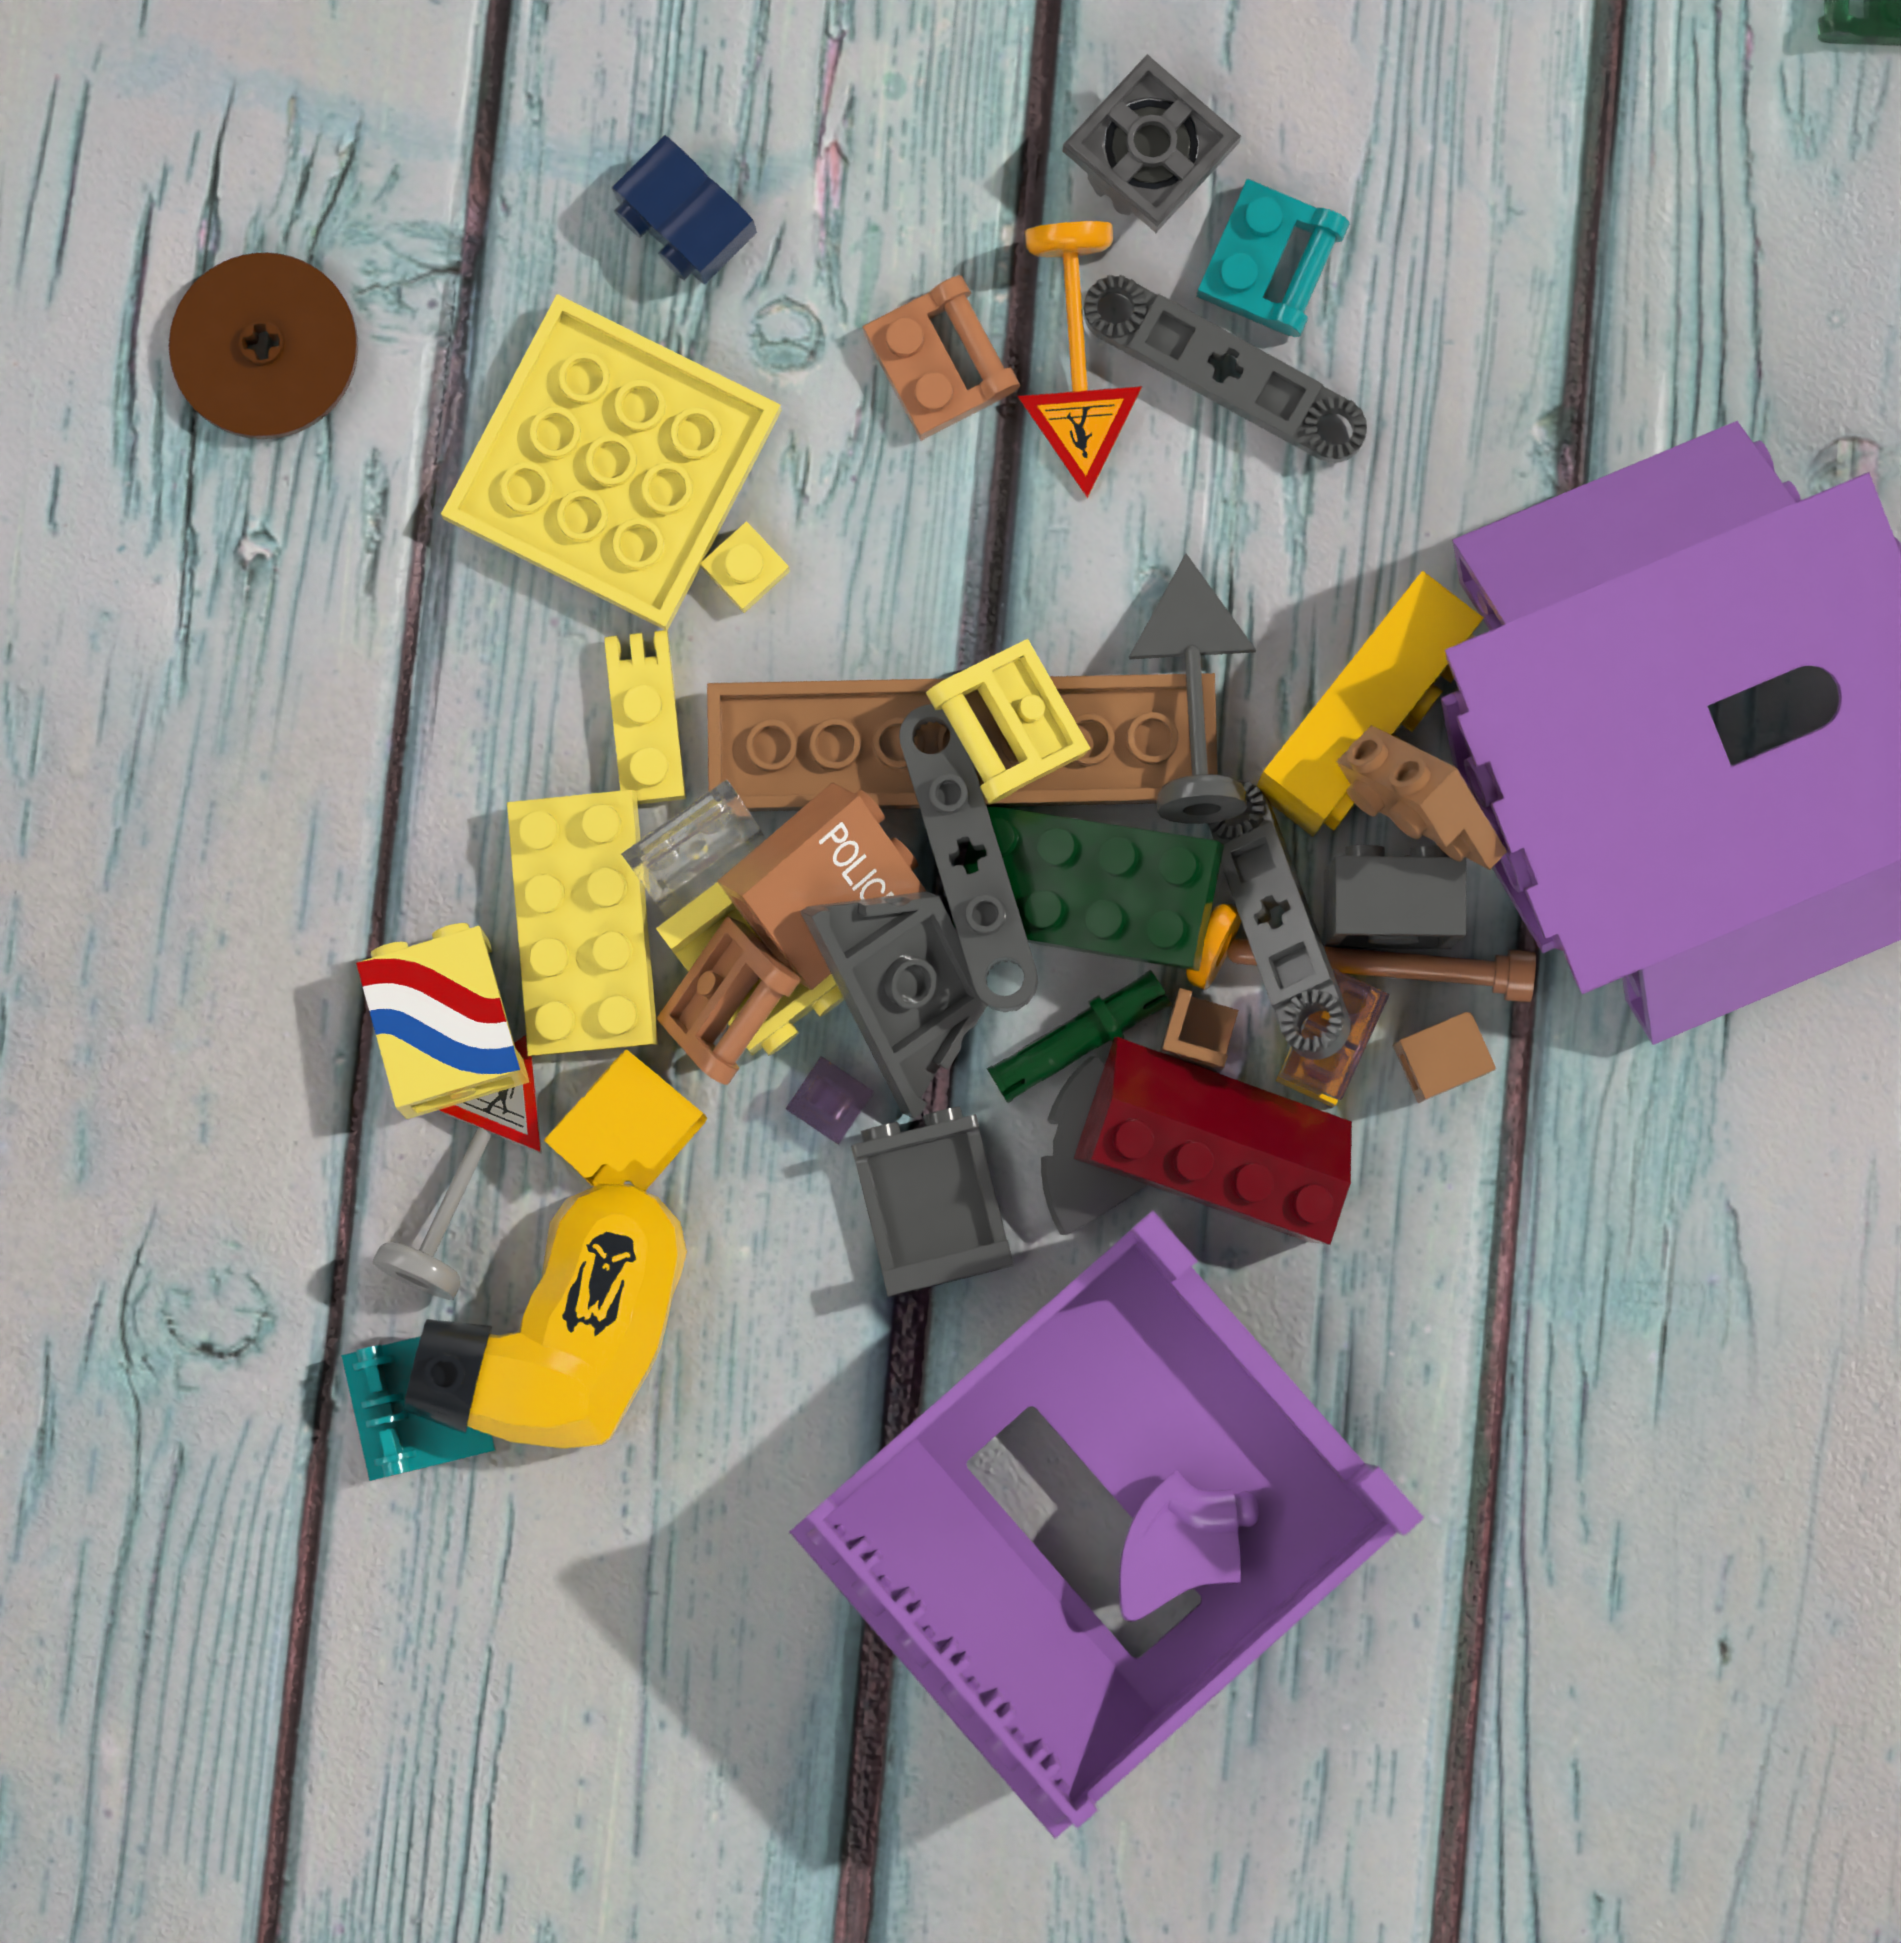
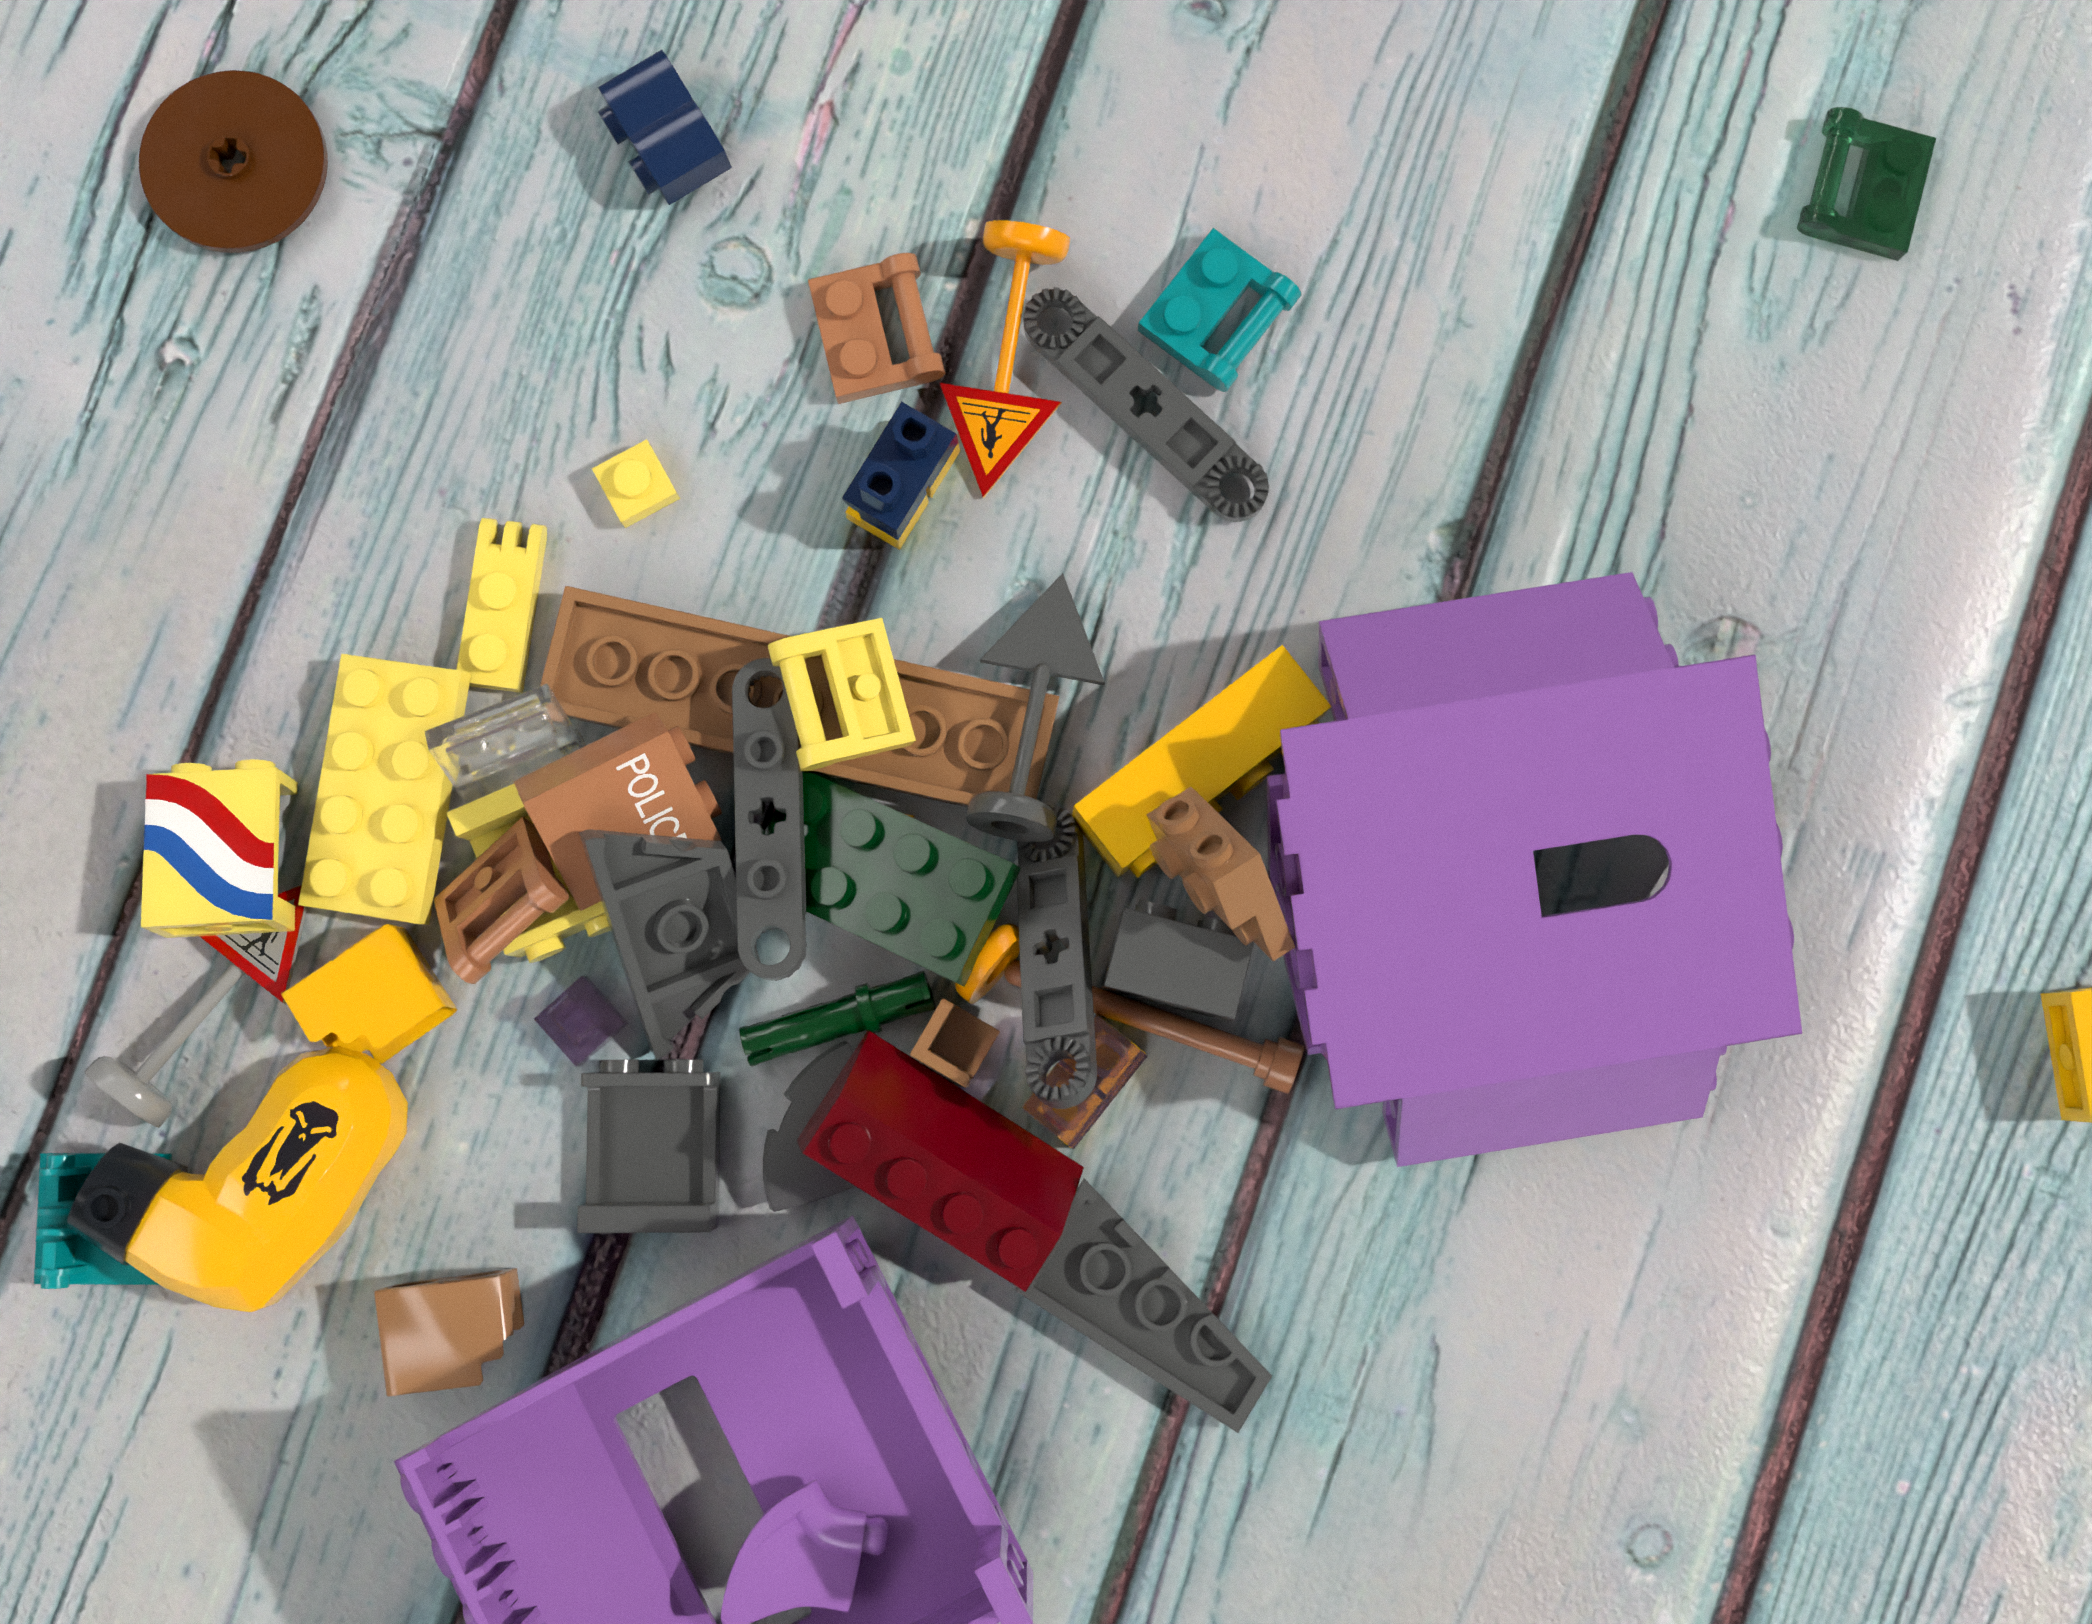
camera: 10 degrees right, 0 degrees up
light yellow plate [441,294,782,631] -> none
flat silver piece [1062,54,1241,233] -> none
medium nougat panel [1393,1012,1496,1104] -> none
none -> medium nougat piece [374,1268,524,1397]
none -> dark blue hips [842,401,960,550]
none -> dark grey wing [1015,1178,1272,1433]

